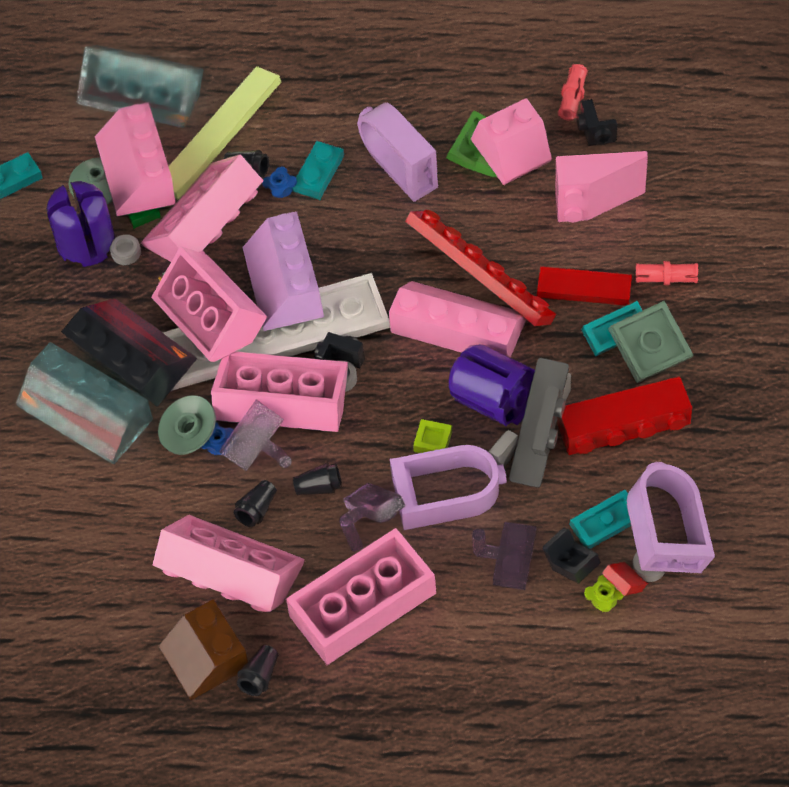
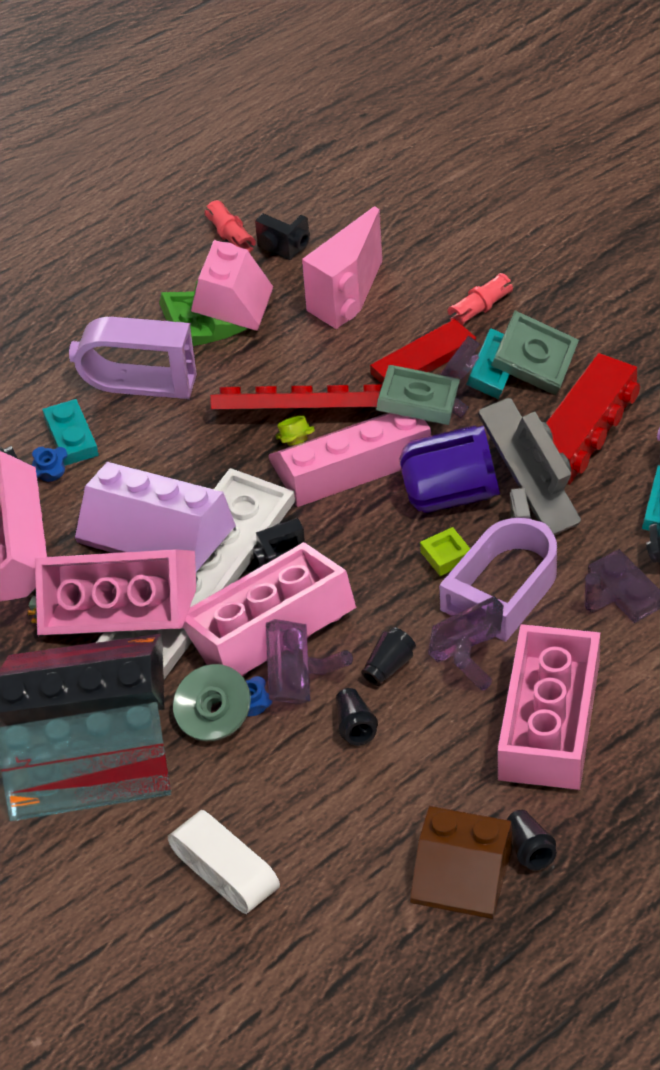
camera: 45 degrees left, 10 degrees down
bright pink slope [153,515,305,612] -> none
none -> white beam [168,810,280,914]
none -> lime plate [275,416,315,446]
none -> sand green tile [376,365,460,425]
none -> clear purple plate [439,336,480,418]

